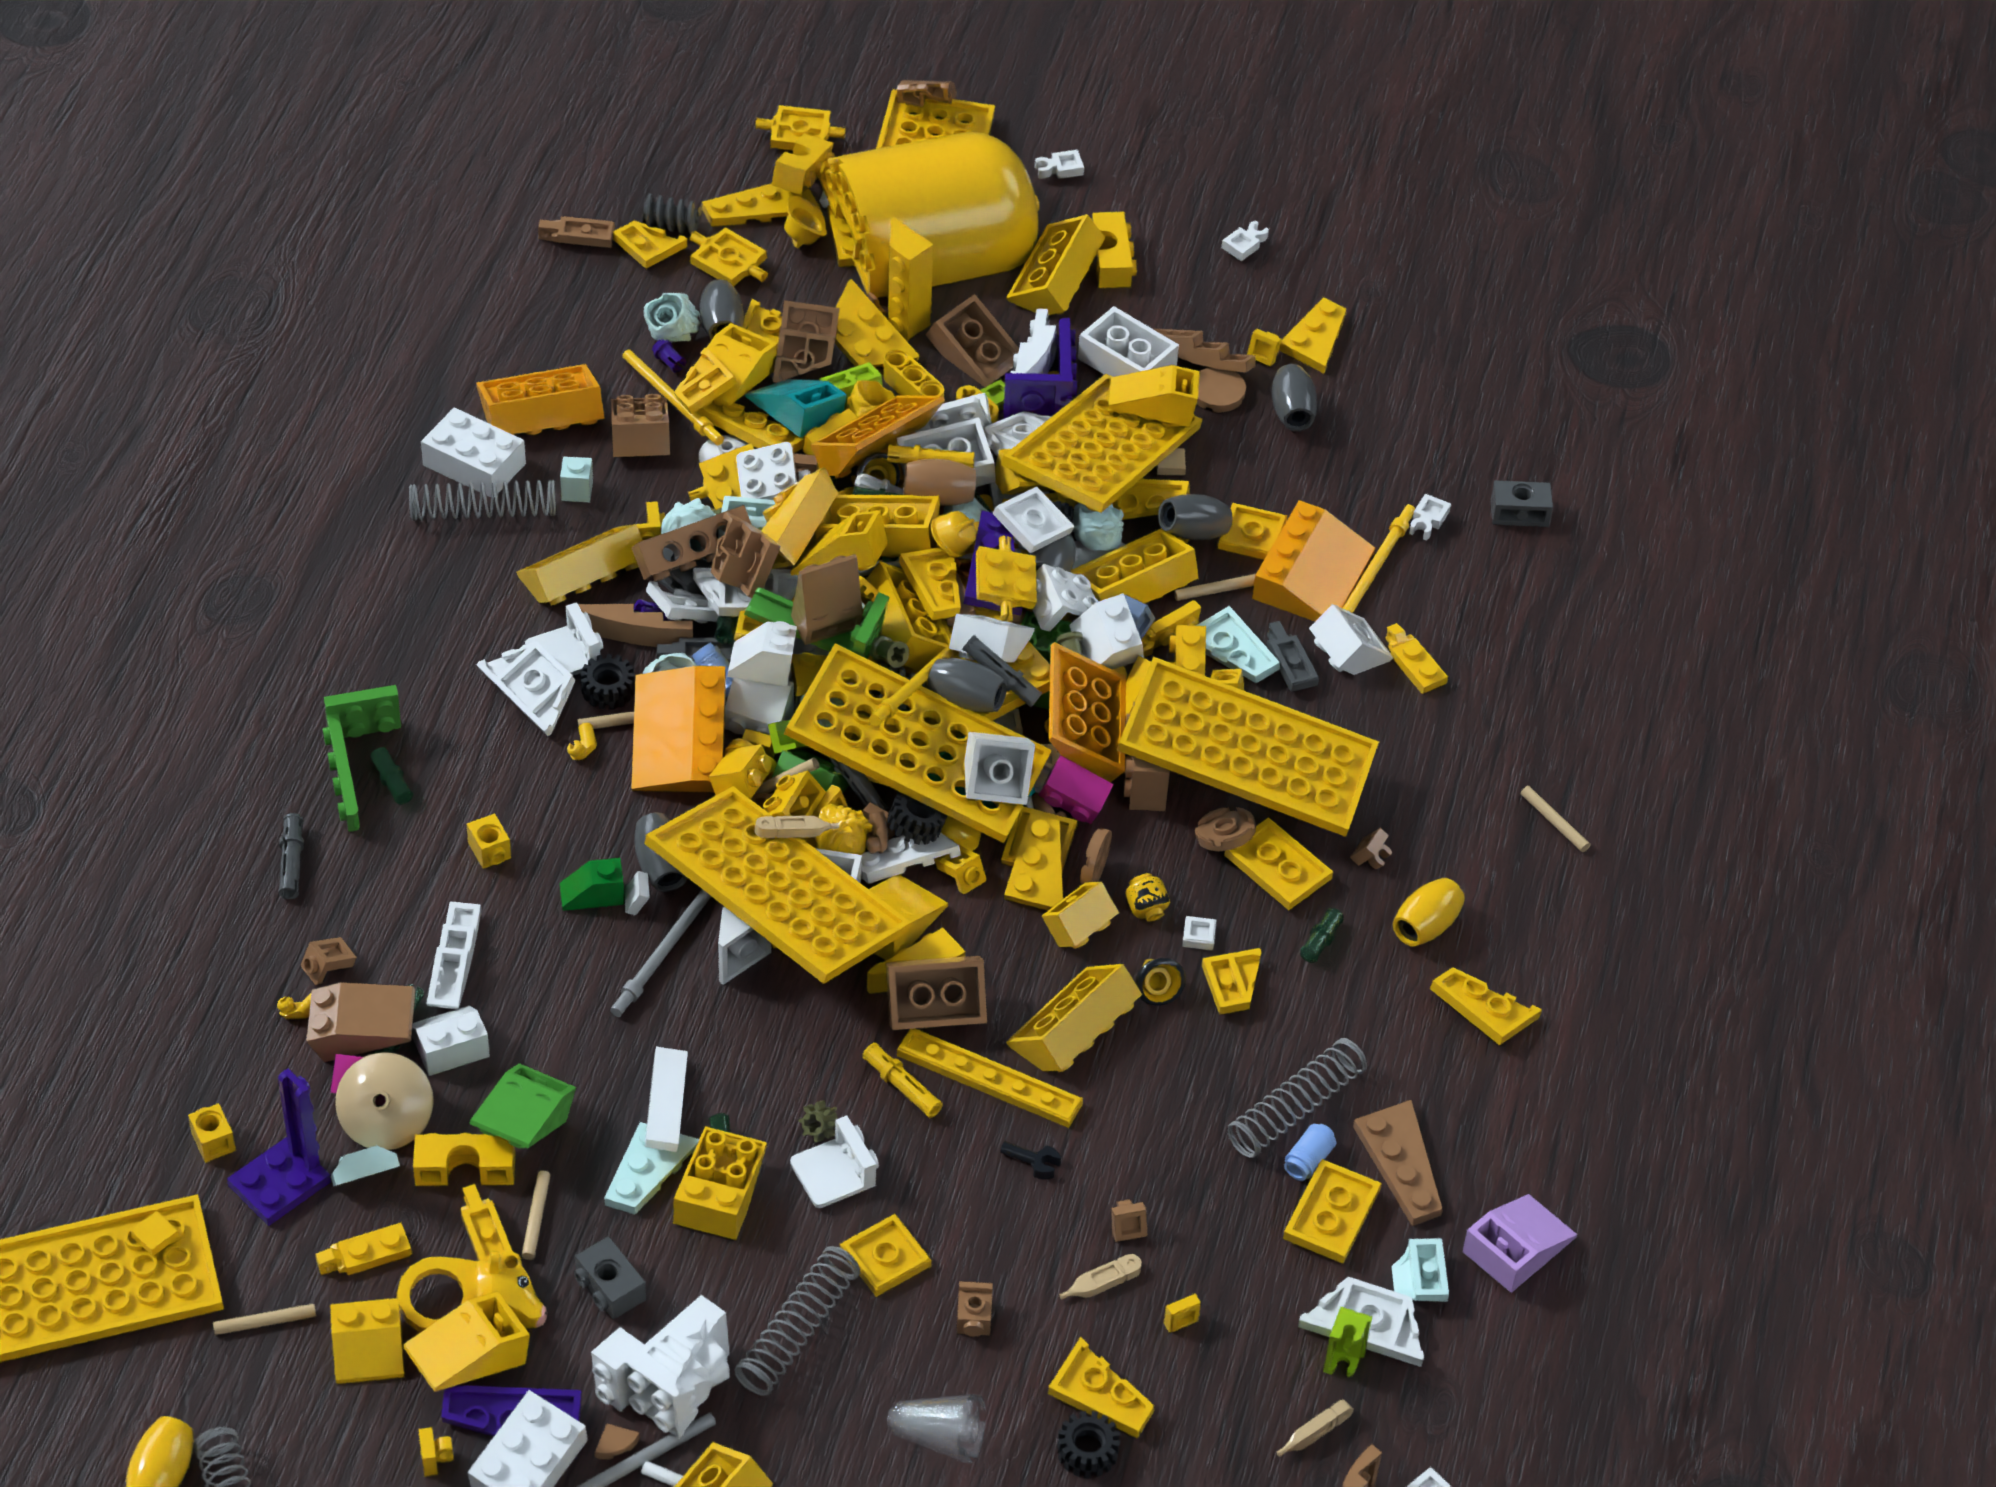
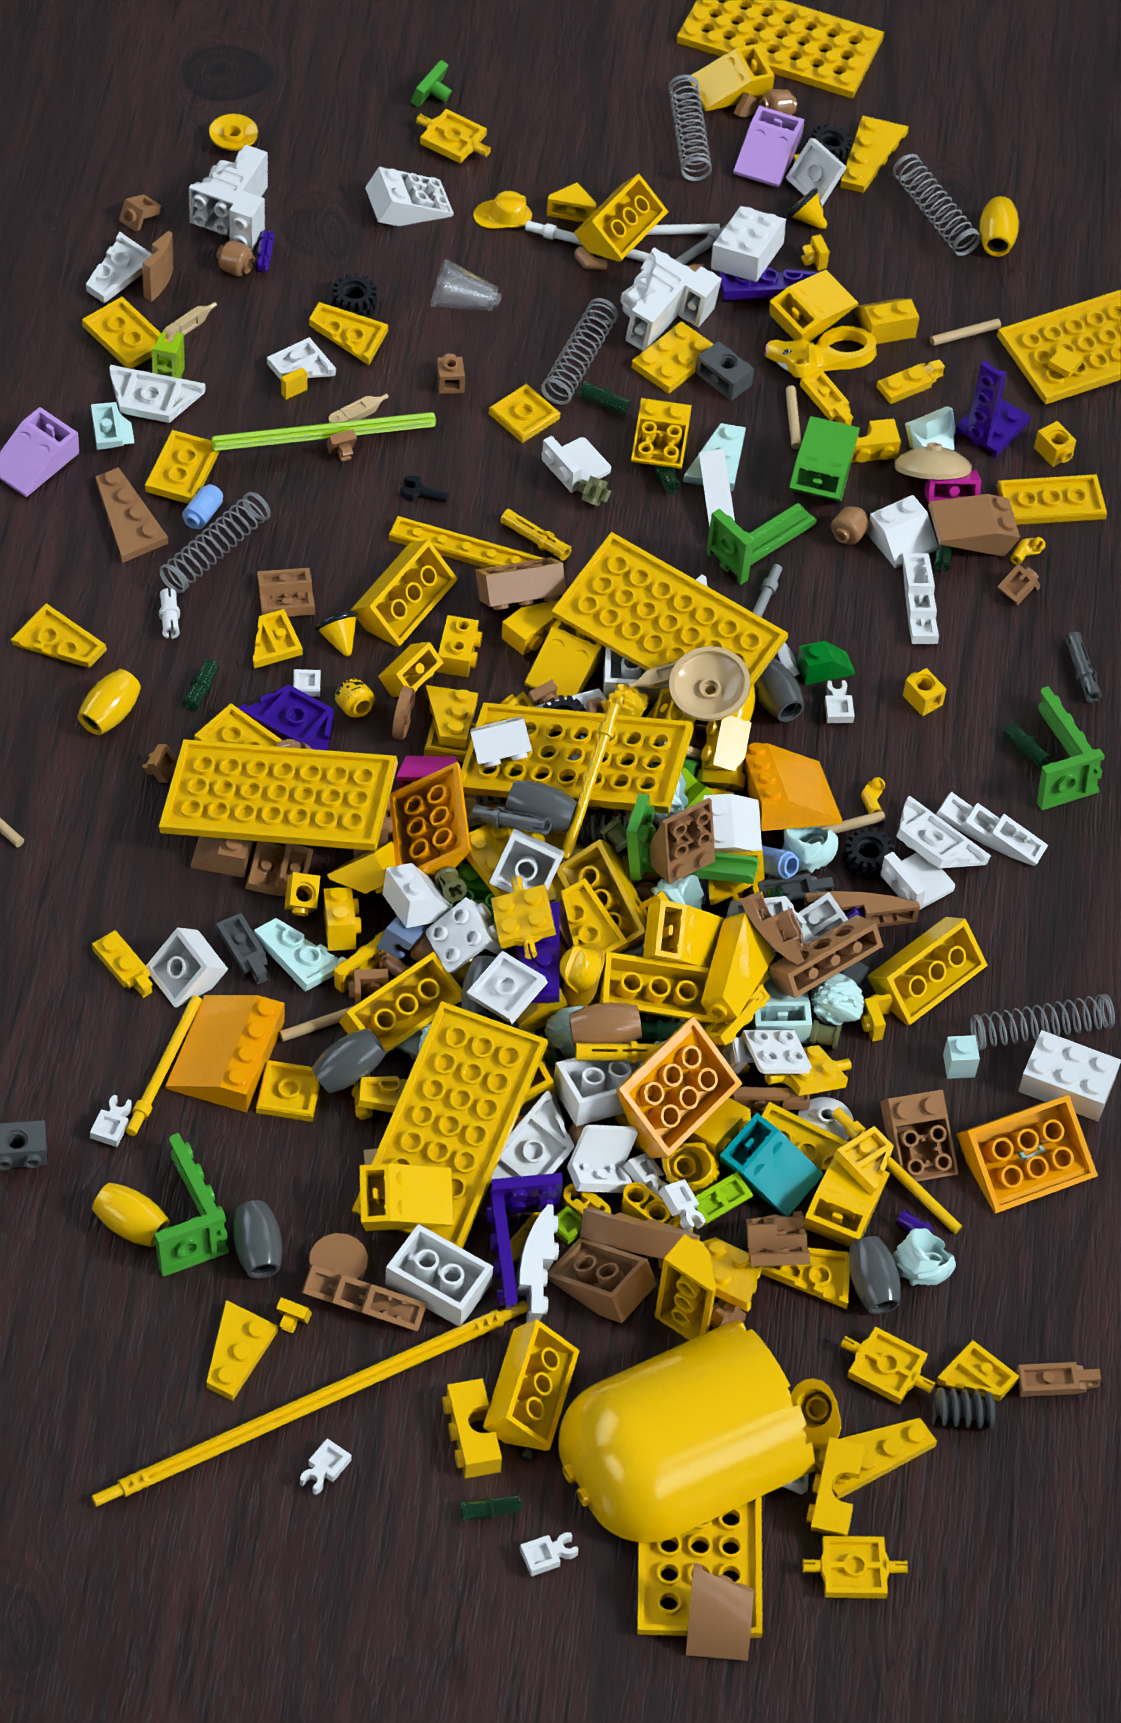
camera: 170 degrees right, 5 degrees up
none -> yellow plate [82,297,169,369]
none -> yellow axle [91,1300,529,1507]
none -> yellow piece [92,1183,169,1247]
none -> bright green bracket [154,1133,229,1277]
none -> white pin [159,588,180,639]
none -> lime axle [211,412,436,451]
none -> dark purple wing [238,685,334,751]
none -> medium nougat slope [257,568,315,617]
none -> white wing [267,337,336,380]
none -> medium nougat bracket [348,969,388,1005]
none -> yellow brick [437,615,483,678]
none -> clear green axle [460,1495,522,1522]
none -> medium nougat bracket [528,679,559,706]
none -> clear green pin [579,381,631,415]
none -> medium nougat slope [580,1207,700,1259]
none -> yellow plate [631,321,714,394]
none -> white plate [658,1180,706,1232]
none -> tan dish [669,646,750,721]
none -> bright green bracket [706,503,817,585]
none -> white plate [824,681,854,723]
none -> medium nougat head [831,506,869,545]
none -> white slope [936,792,1048,866]
none -> yellow tile [996,474,1107,525]

